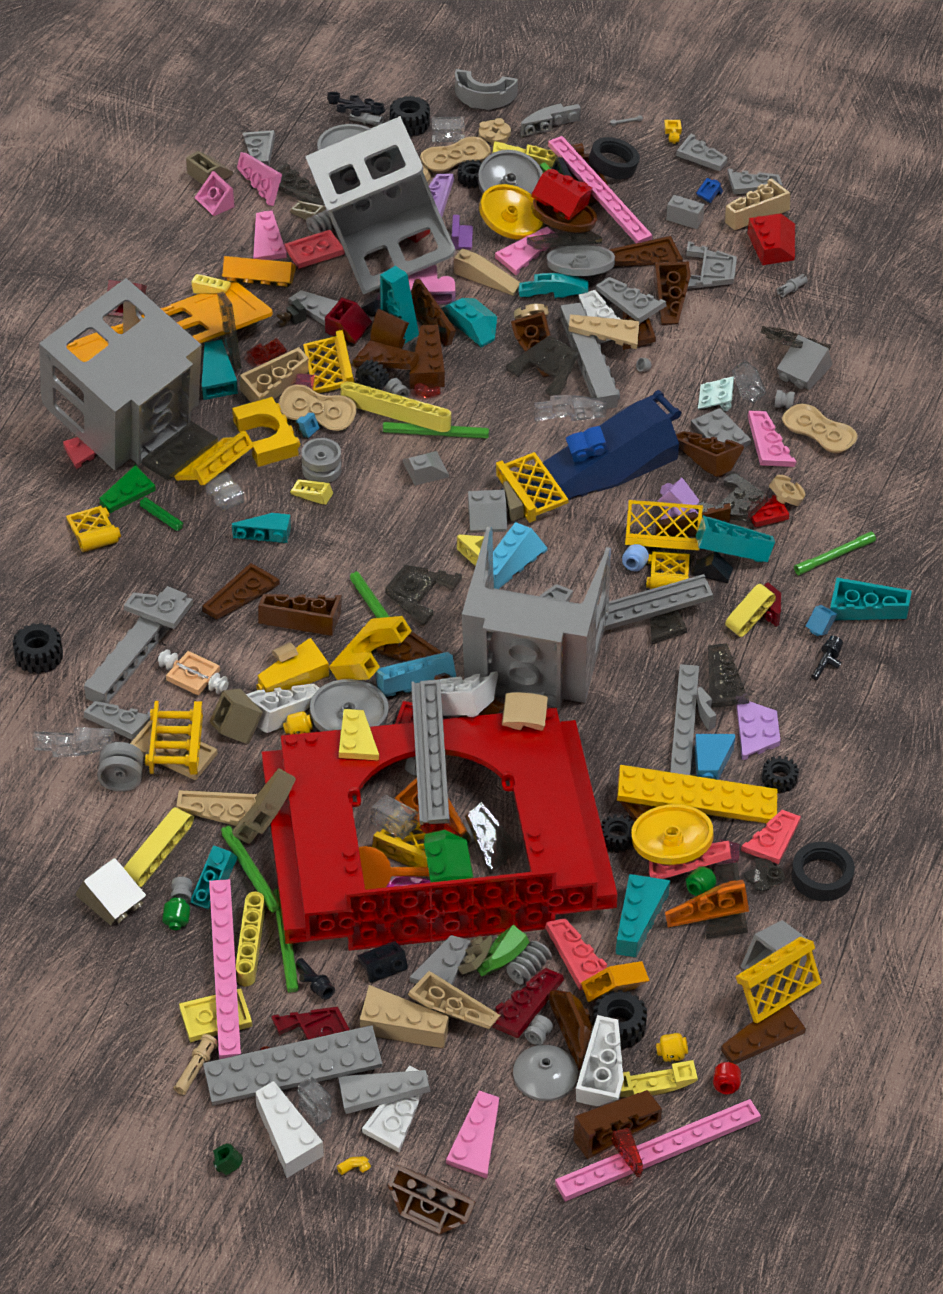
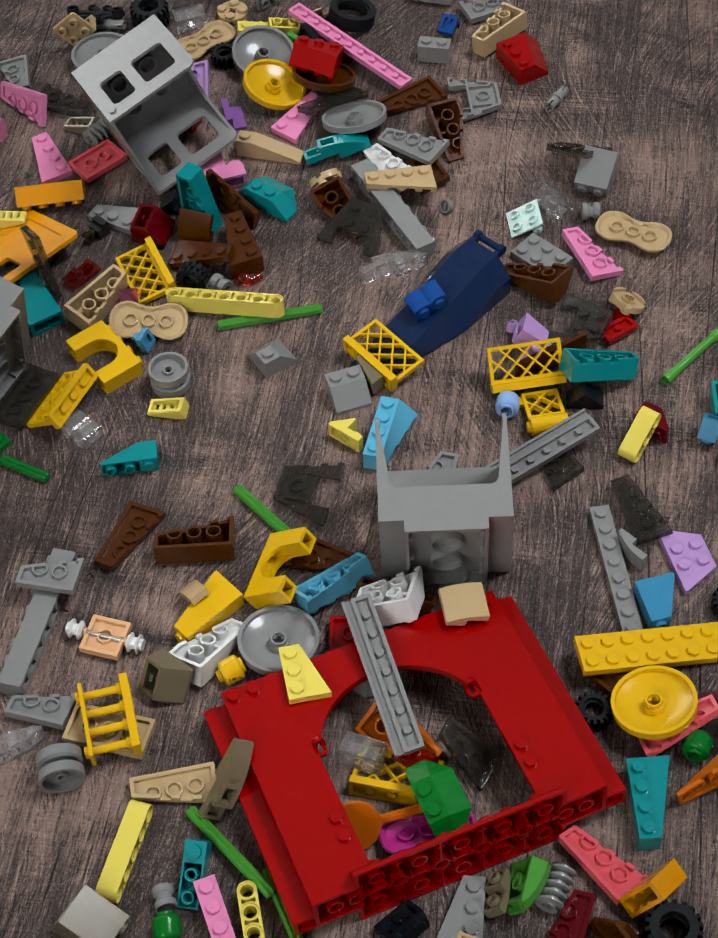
camera: 10 degrees left, 5 degrees up
none -> tan bracket [53,12,96,46]

